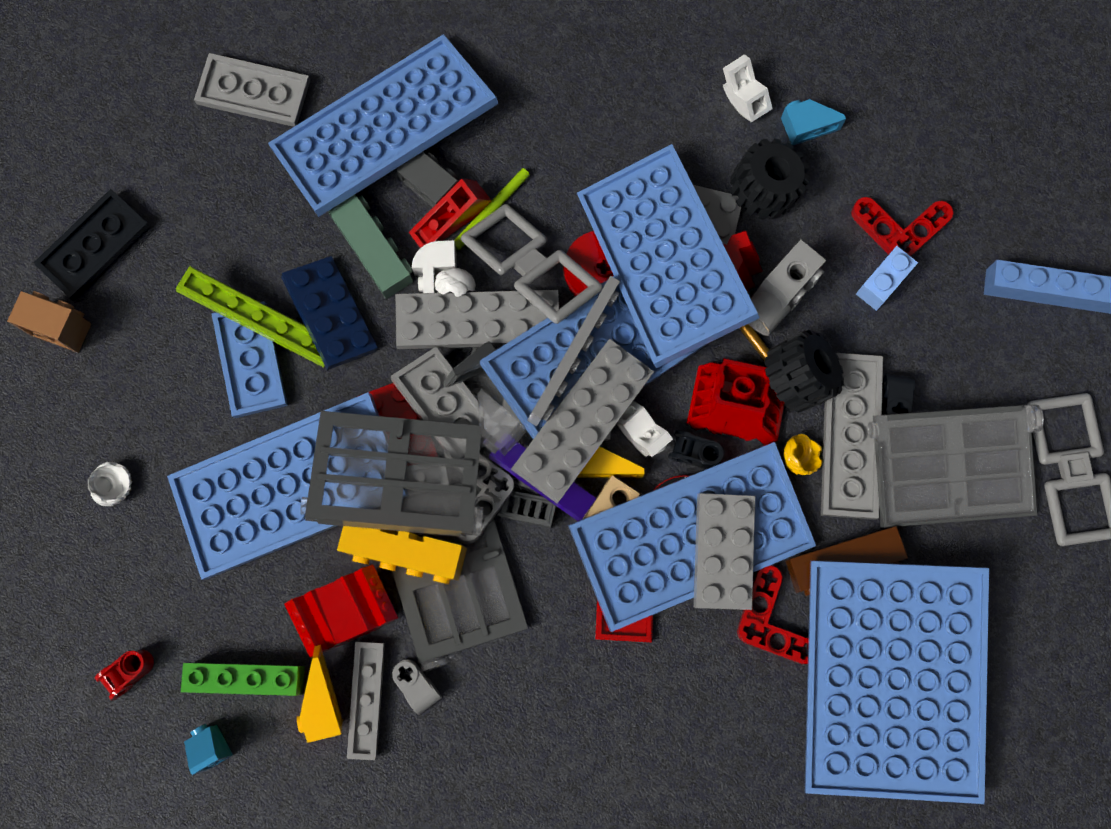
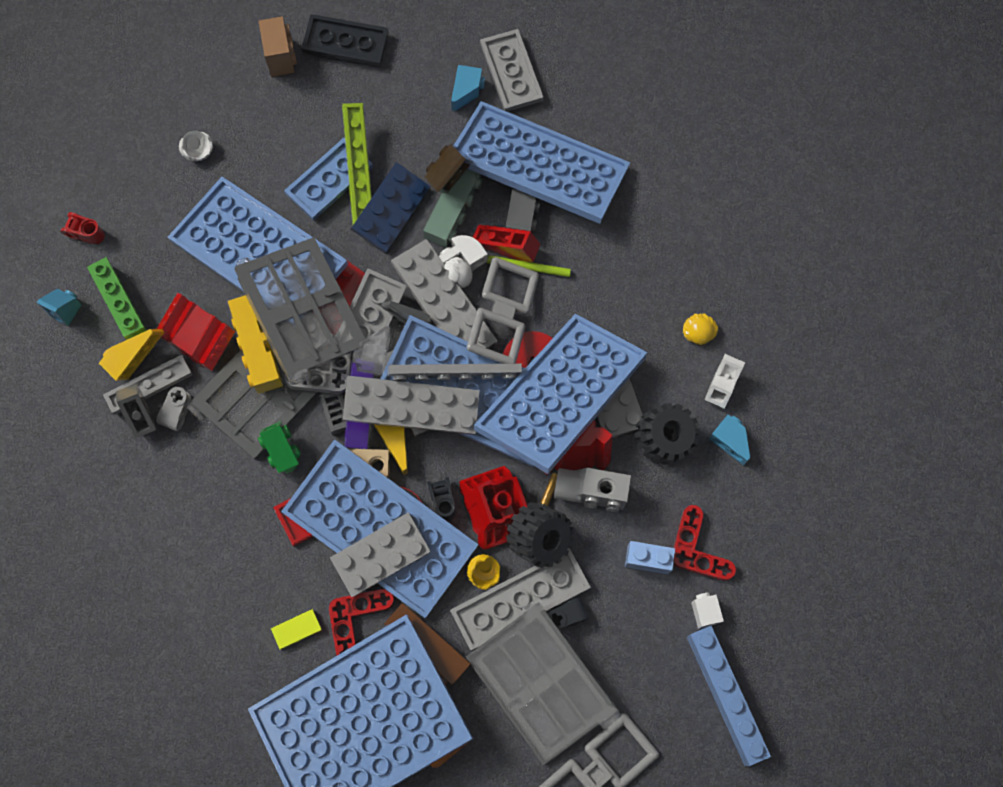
camera: 55 degrees right, 5 degrees down
white brick [616,401,673,457] -> none
none -> dark grey brick [116,383,156,438]
none -> green brick [258,421,301,473]
none -> neon yellow tile [271,609,322,650]
none -> dark brown slope [424,144,474,194]
none -> dark azure slope [451,65,485,111]
none -> yellow hair [683,313,718,345]
none -> white brick [691,592,723,629]

